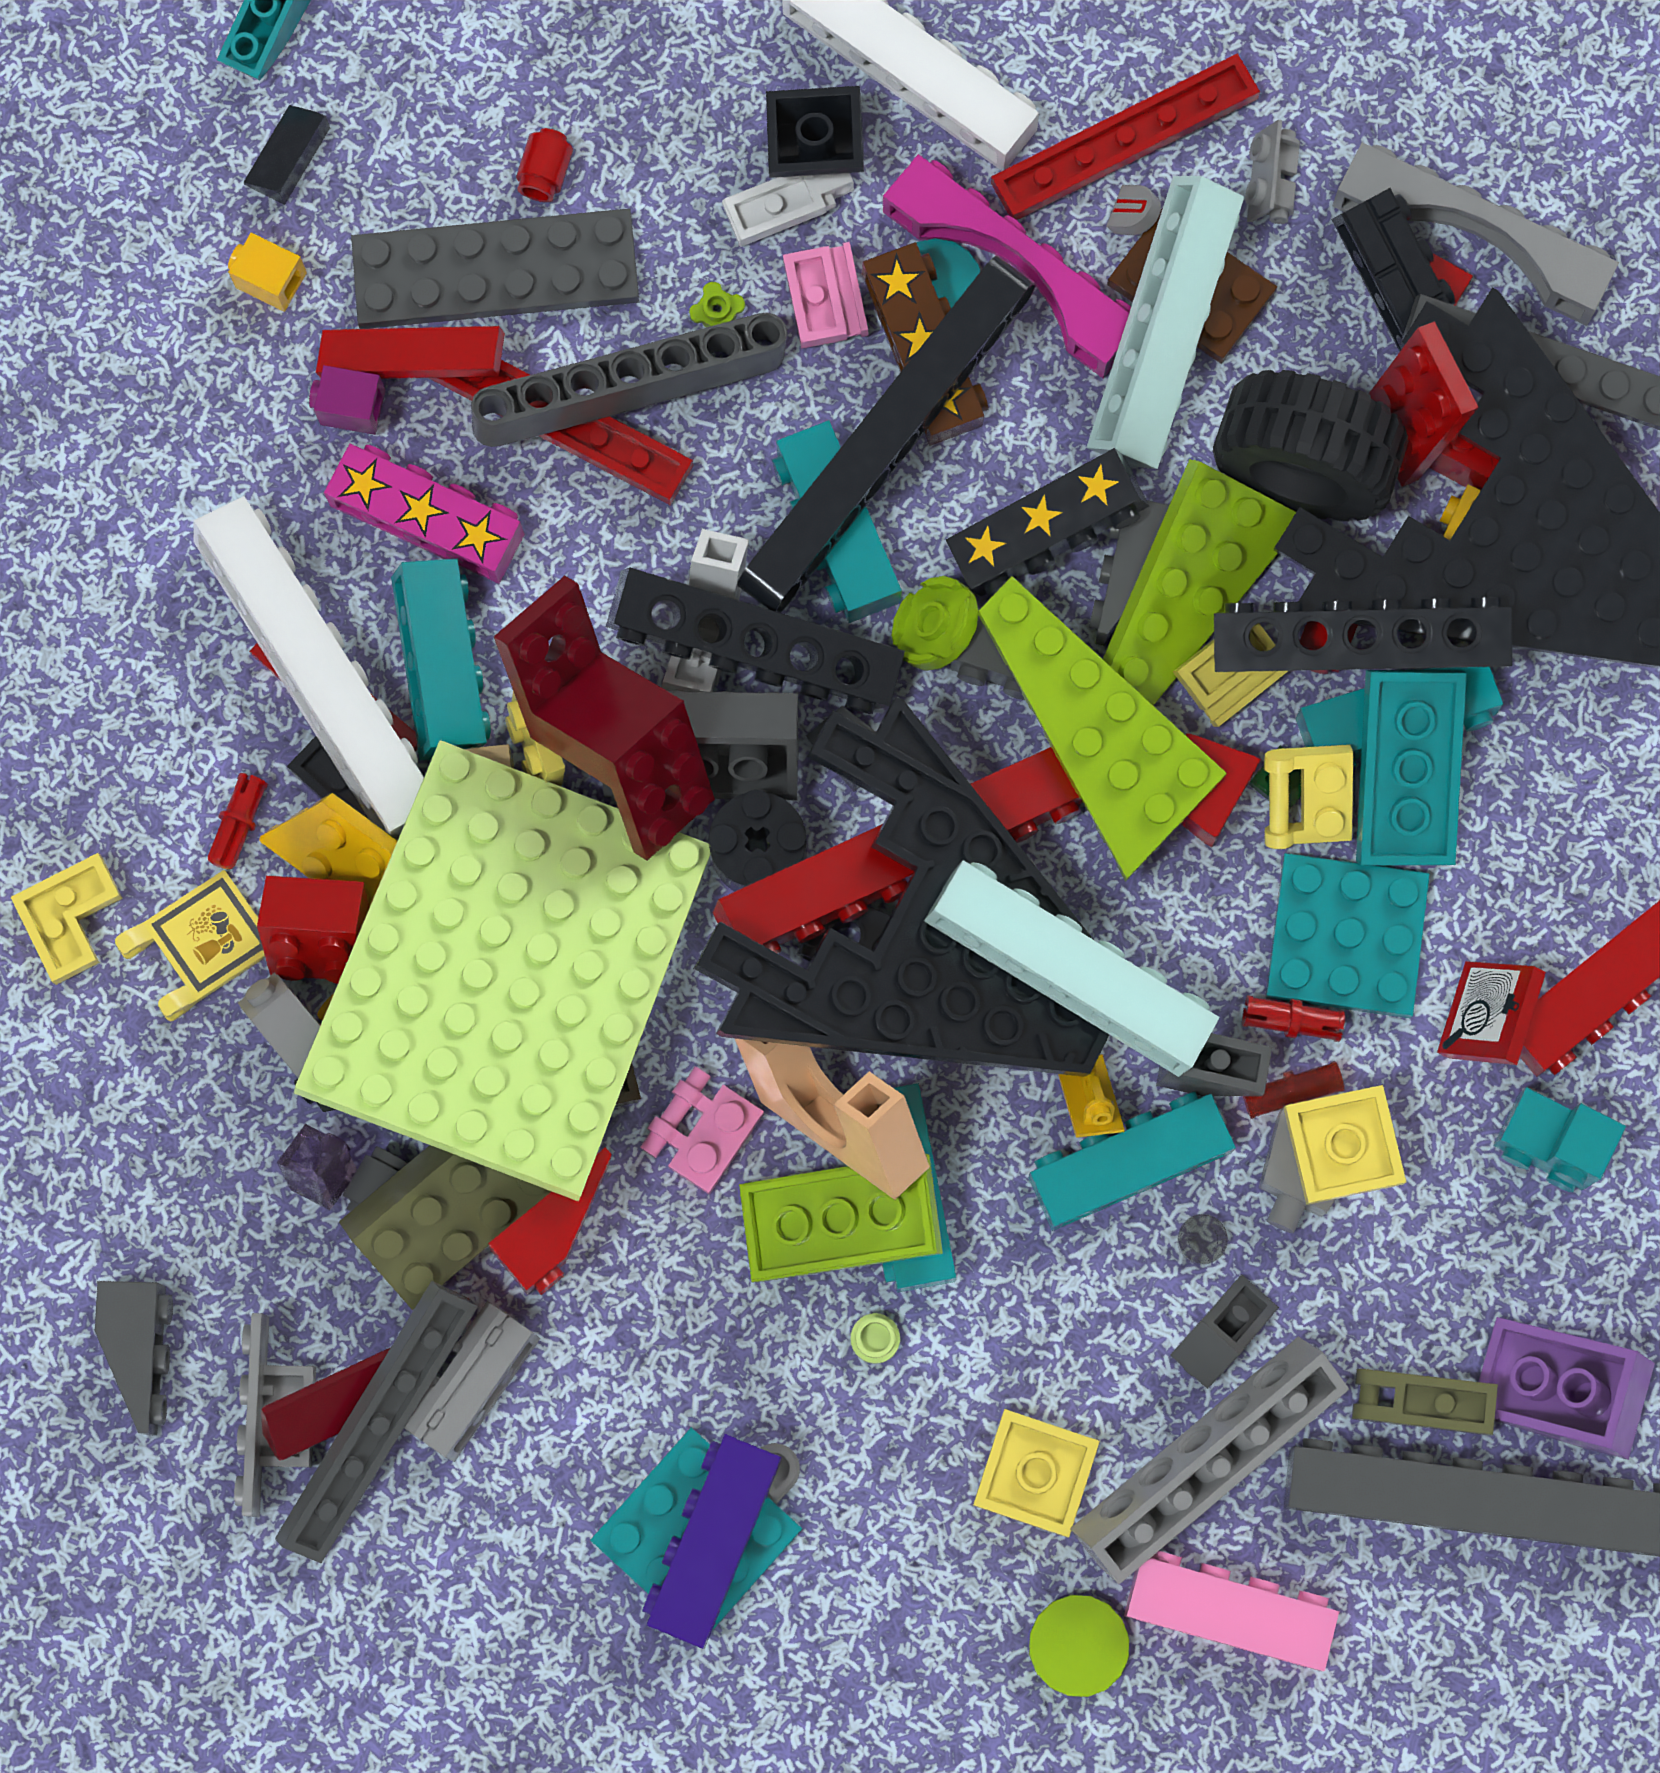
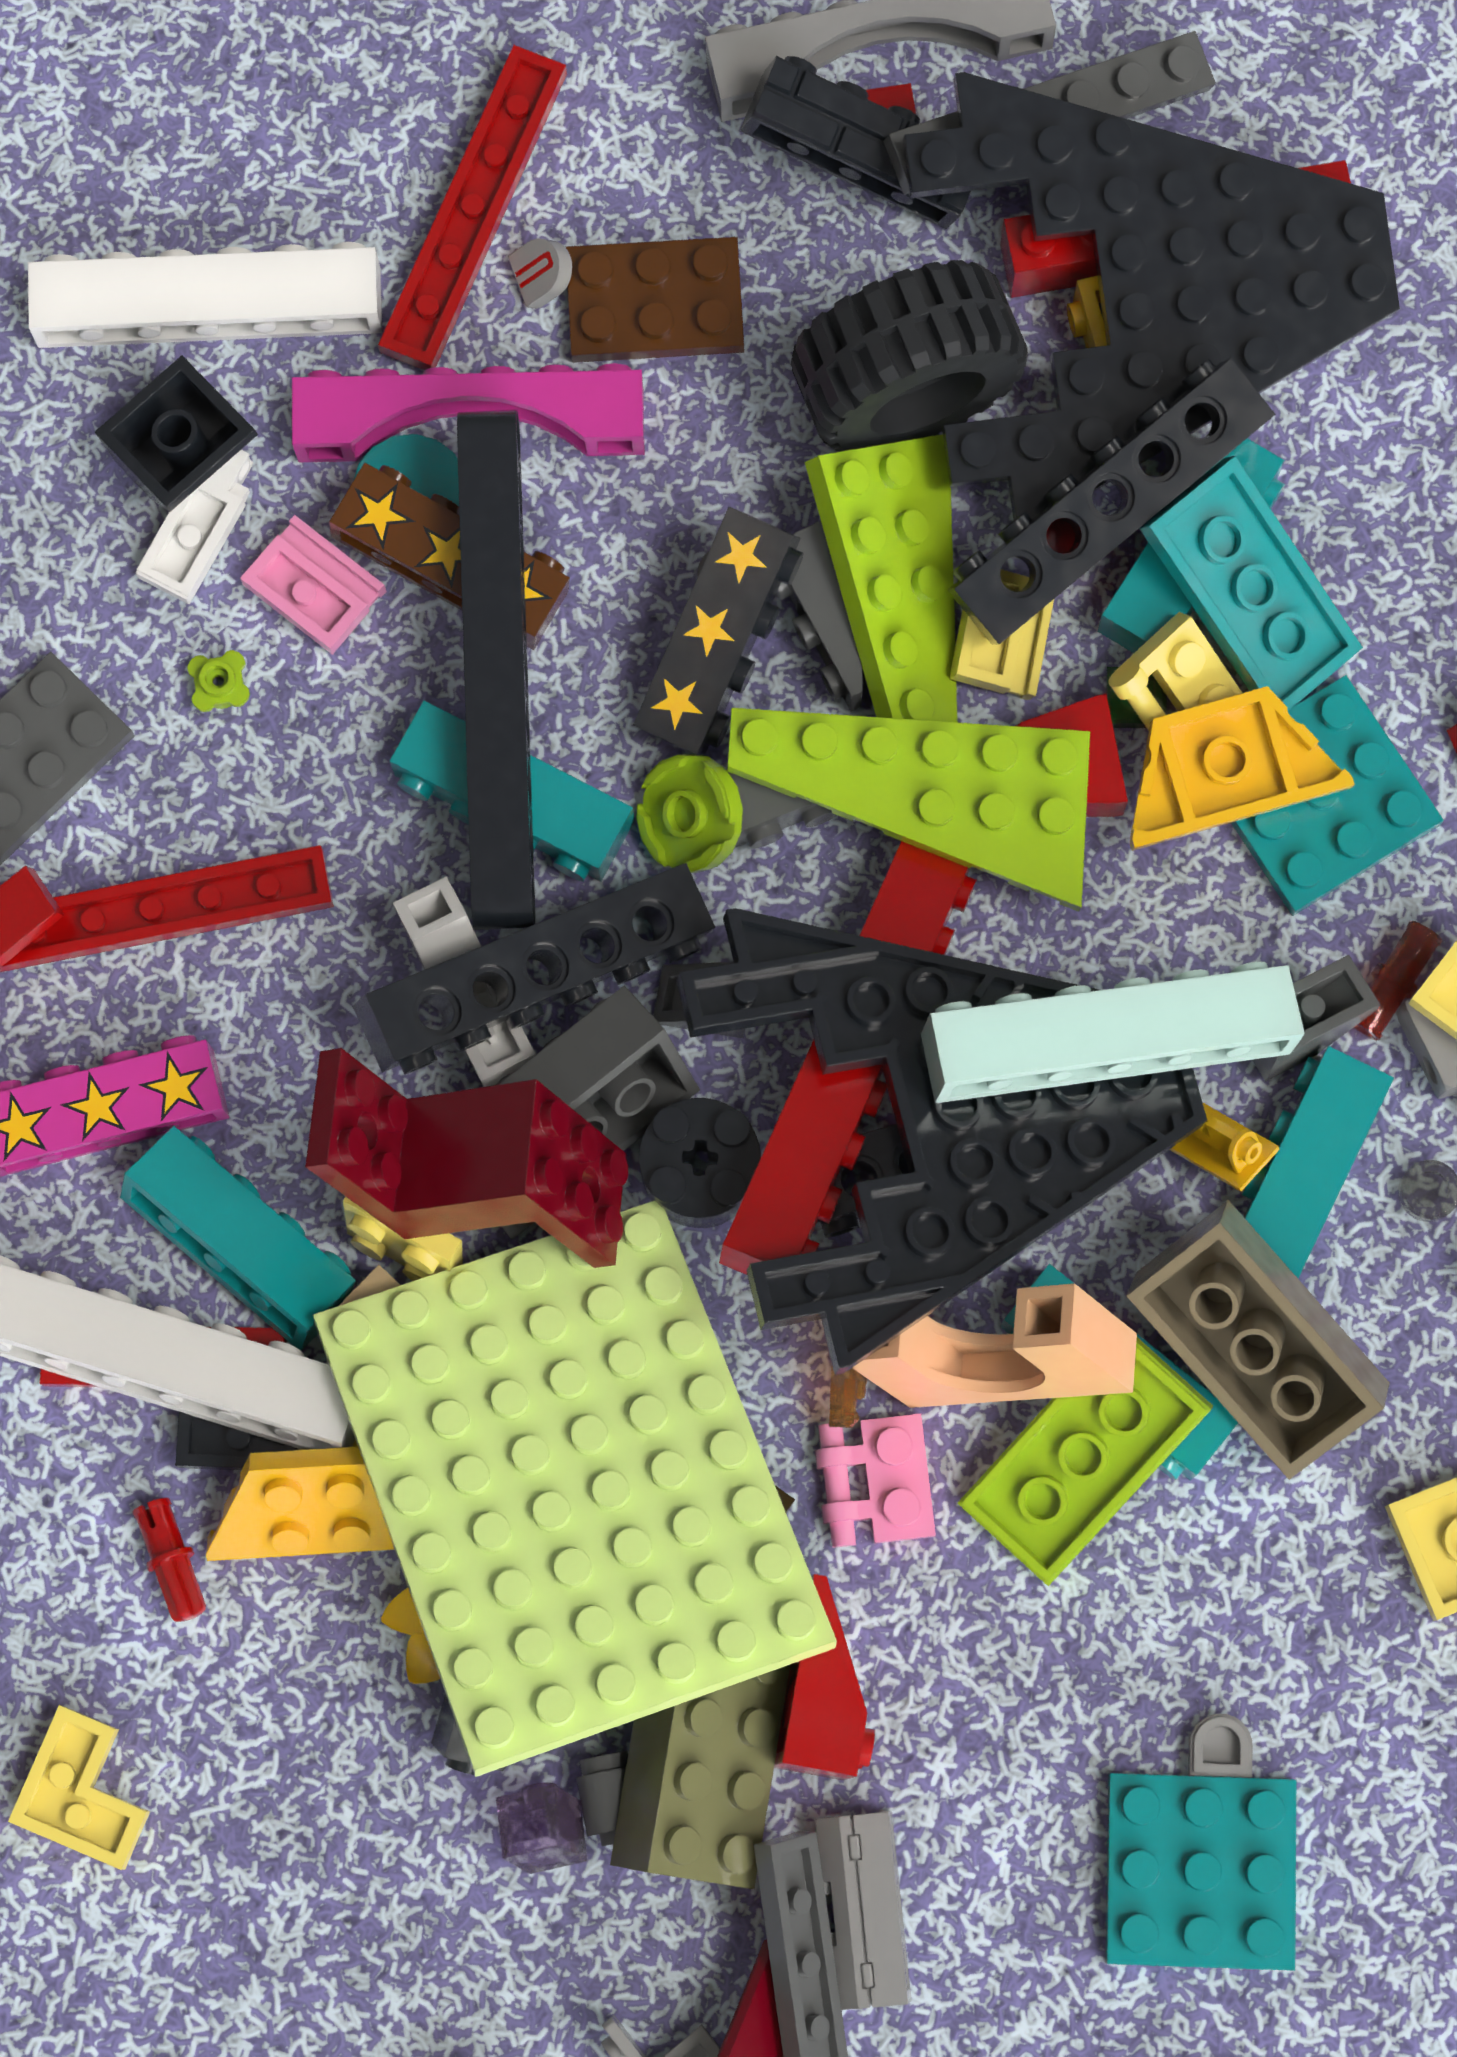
camera: 40 degrees left, 0 degrees up
light yellow flag [115,869,265,1021] -> none
light grey slope [238,972,321,1078] -> none
red brick [257,875,370,984] -> none
dark grey beam [471,313,787,447] -> none
dark purple brick [642,1434,782,1649] -> none
yellowish green plate [850,1313,900,1364] -> none
light aqua brick [1086,176,1244,469] -> none
red pin [1242,995,1345,1042] -> none
light grey hinge [1245,120,1300,224] -> none
red plate [1369,321,1479,487] -> none
none -> clear orange tile [829,1366,867,1428]
none -> dark tan brick [1127,1200,1390,1480]
none -> yellow wing [1129,686,1355,851]

